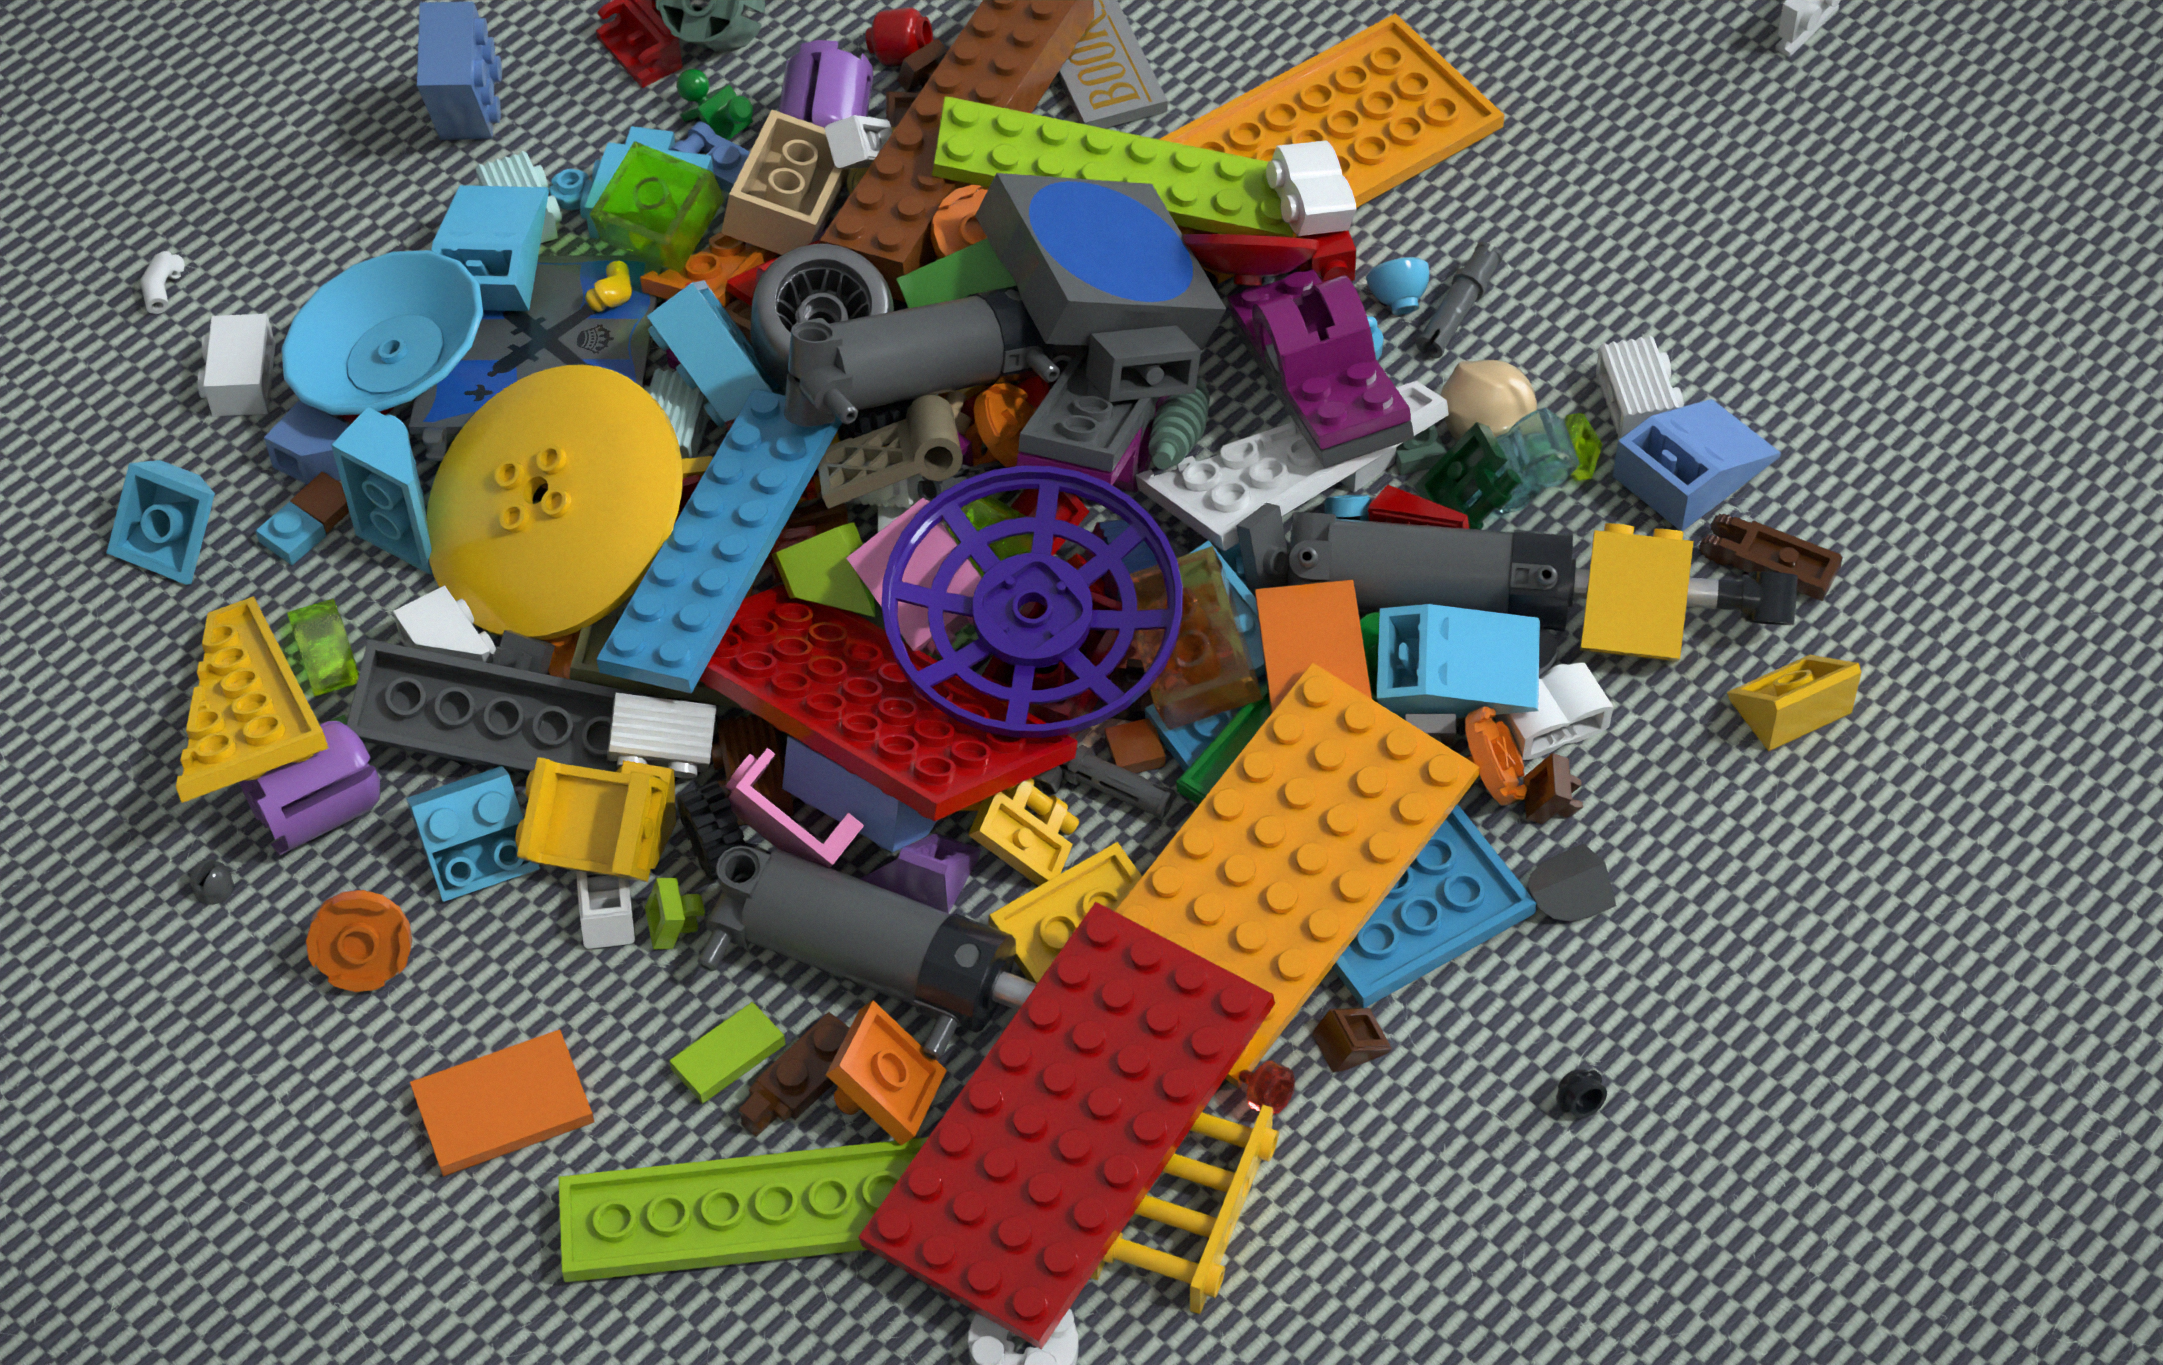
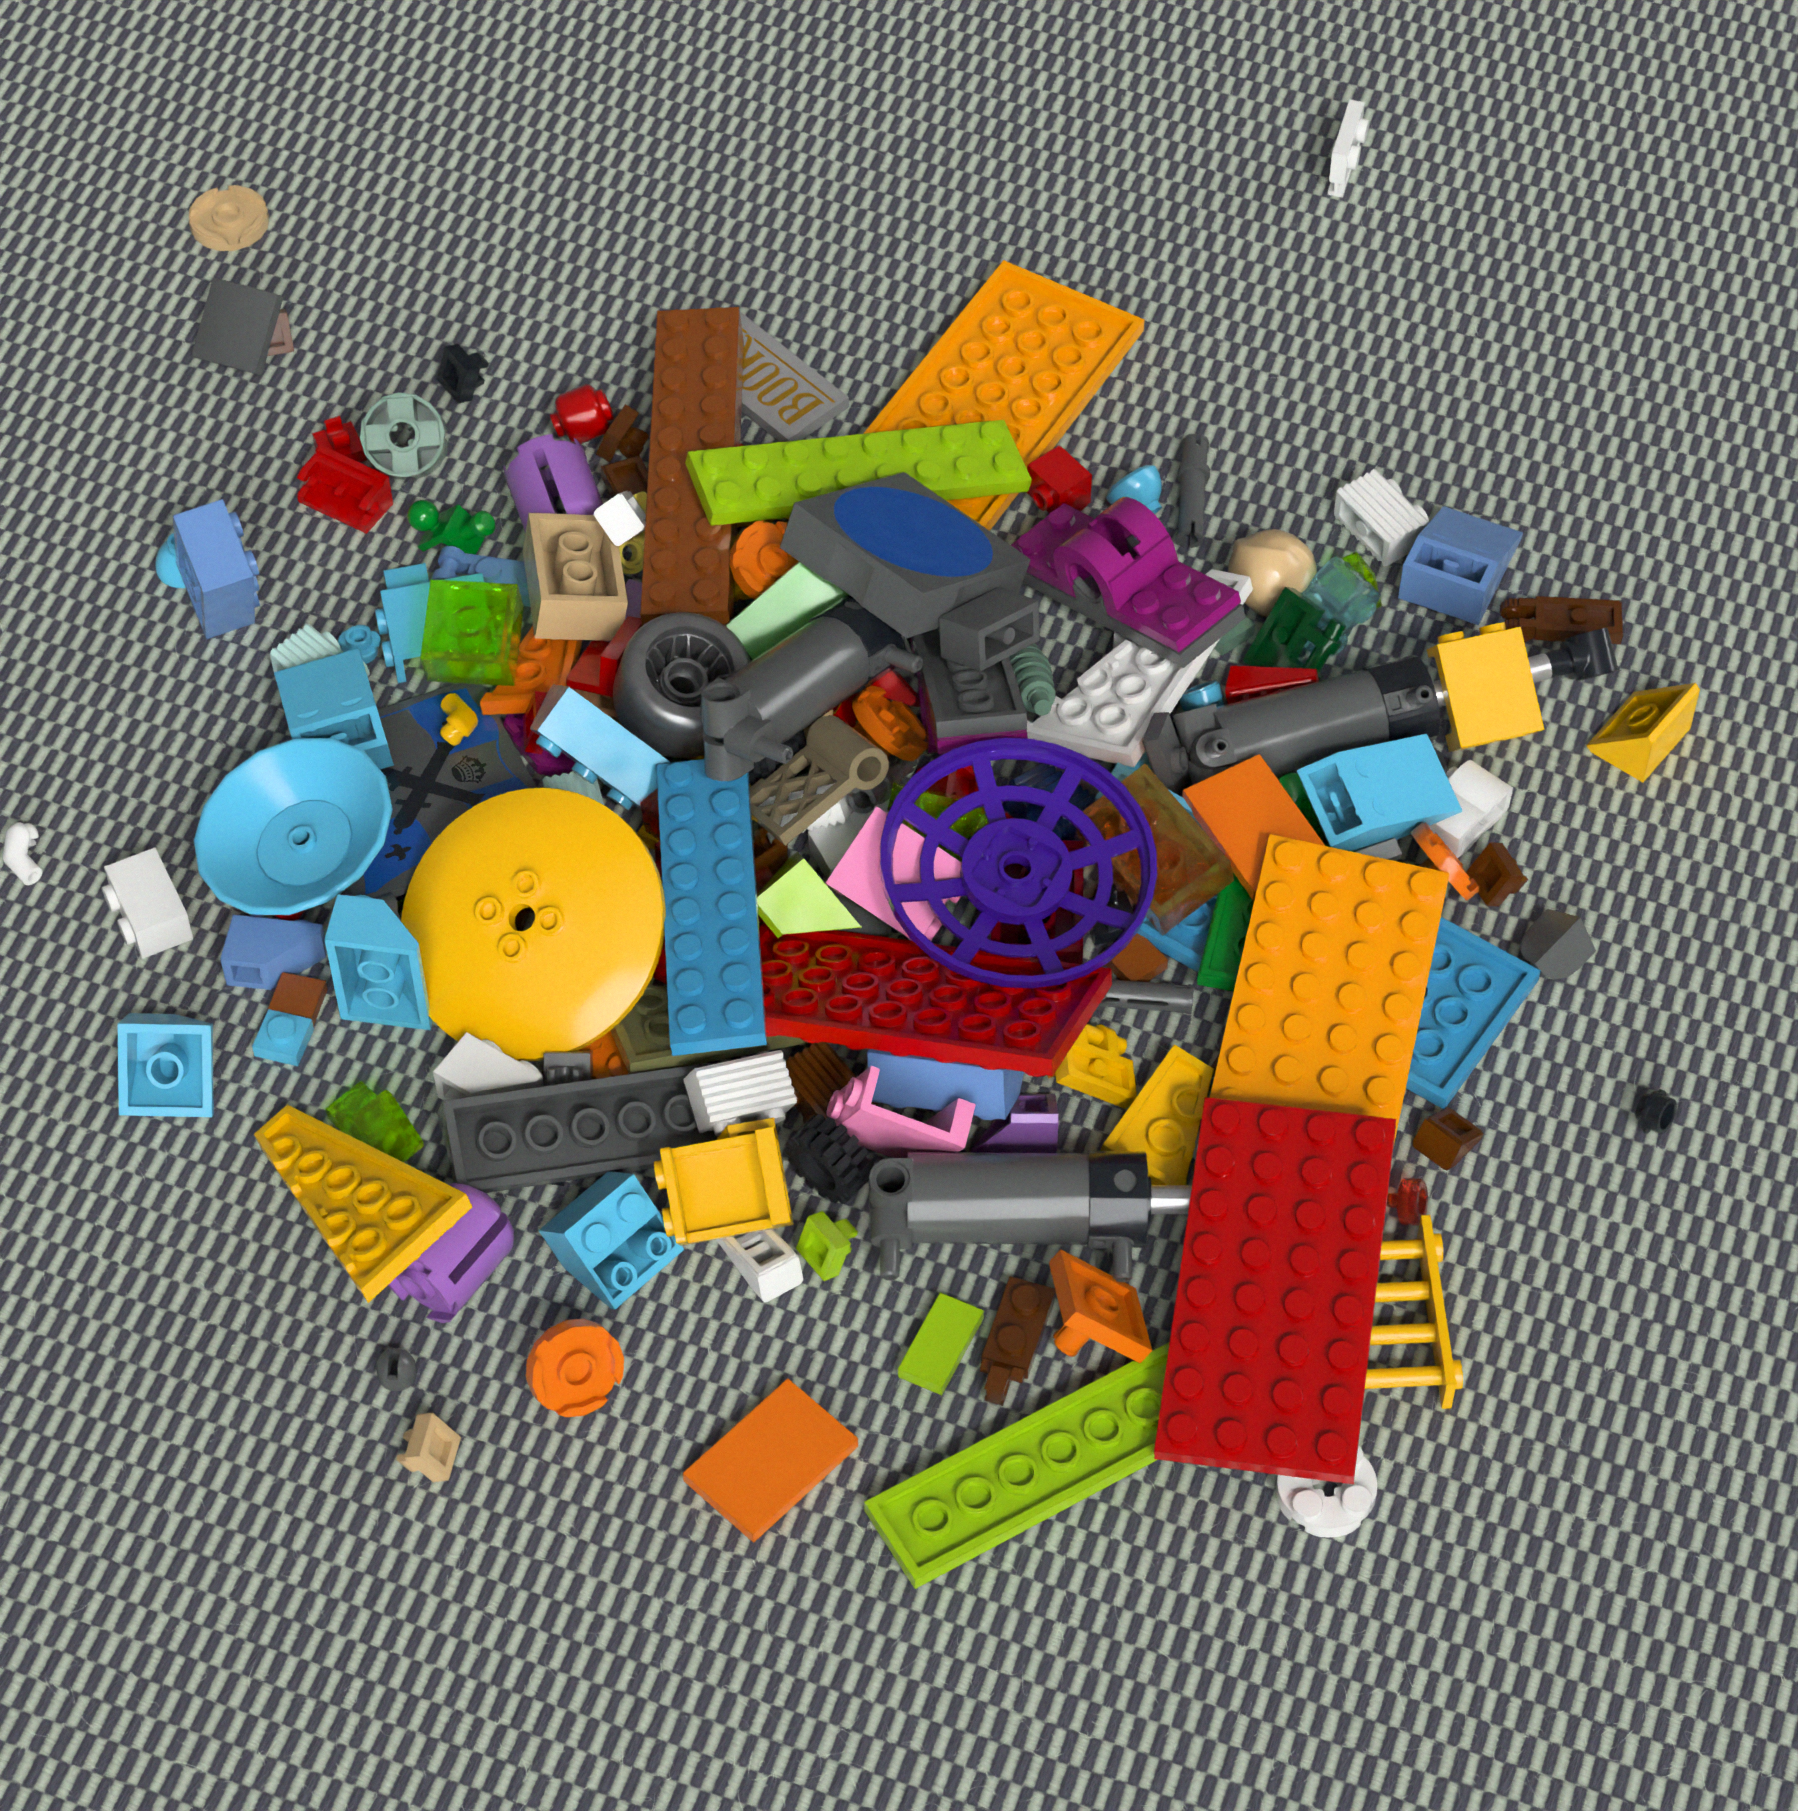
camera: 25 degrees left, 0 degrees up
red dish [1182,234,1319,286] -> none
white brick [1266,141,1356,236] -> none
none -> tan tile [396,1412,461,1482]

